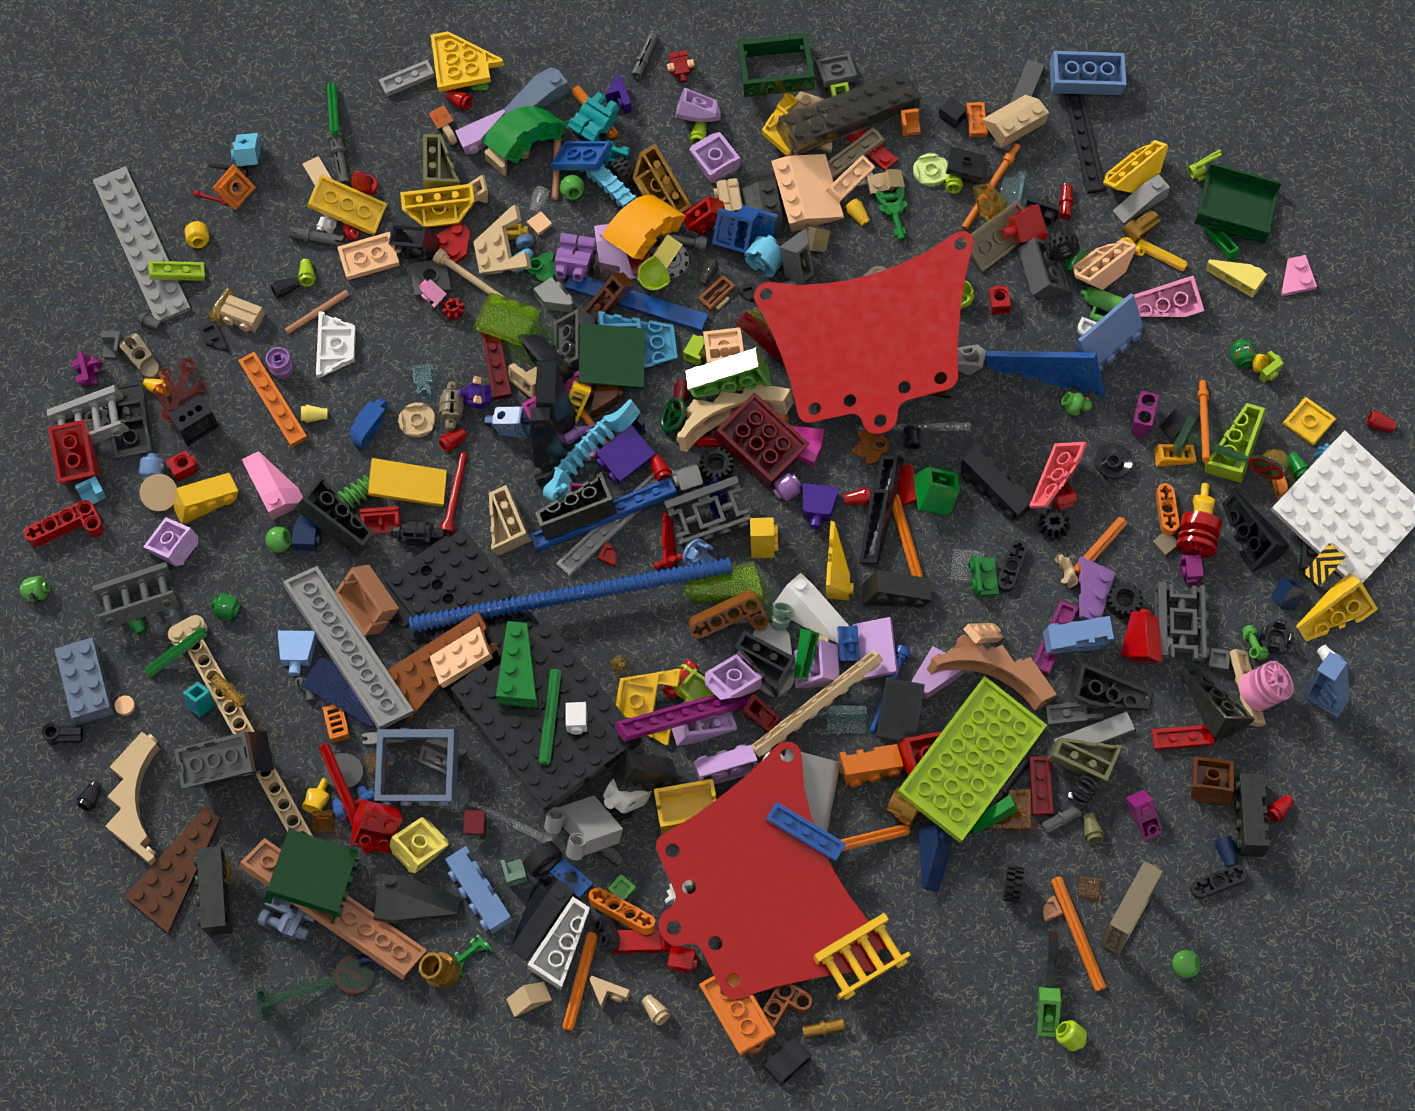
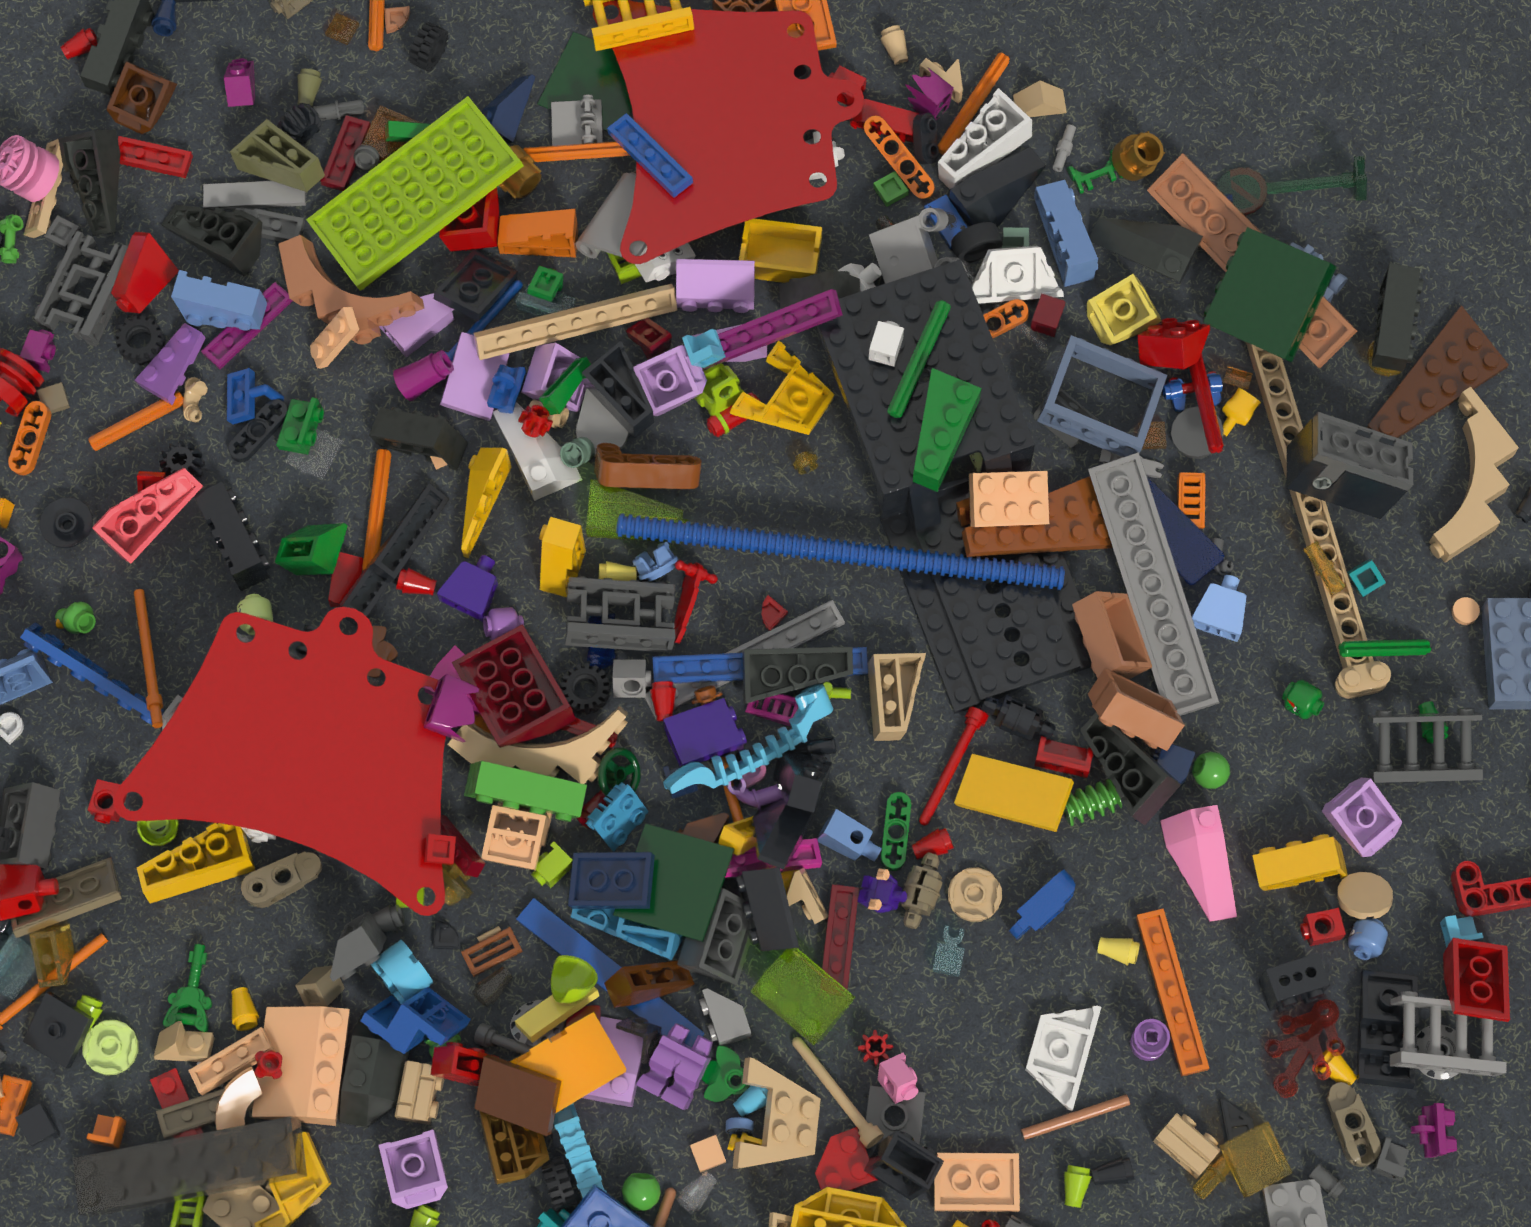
camera: 165 degrees left, 5 degrees up
none -> orange bar [134,589,163,728]
none -> light nougat tile [215,1066,263,1140]
none -> blue plate [227,368,284,424]
none -> yellowish green head [237,594,273,635]
none -> red plate [254,1051,283,1079]
none -> dark grey plate [354,145,380,170]
none -> magenta plant [393,350,454,402]
none -> magenta piece [424,674,480,743]
none -> red plate [424,834,456,865]
none -> reddish brown tile [474,1054,561,1136]
none -> red gear [518,405,553,438]
none -> green bracket [528,266,563,303]
none -> dark green piece [537,32,632,132]
none -> light grey hinge [551,95,603,146]
none -> dark blue plate [568,852,655,909]
none -> dark azure hinge [586,782,649,852]
none -> light yellow cone [599,561,637,581]
none -> medium azure panel [682,329,726,368]
none -> dark orange plate [691,685,723,706]
none -> green beam [881,792,911,871]
none -> magenta piece [905,68,953,120]
none -> white wing [972,246,1064,303]
none -> orange beam [983,299,1029,338]
none -> light grey bar [1053,124,1076,172]
none -> nougat piece [1088,668,1185,751]
none -> clear yellow tile [1219,1121,1293,1198]

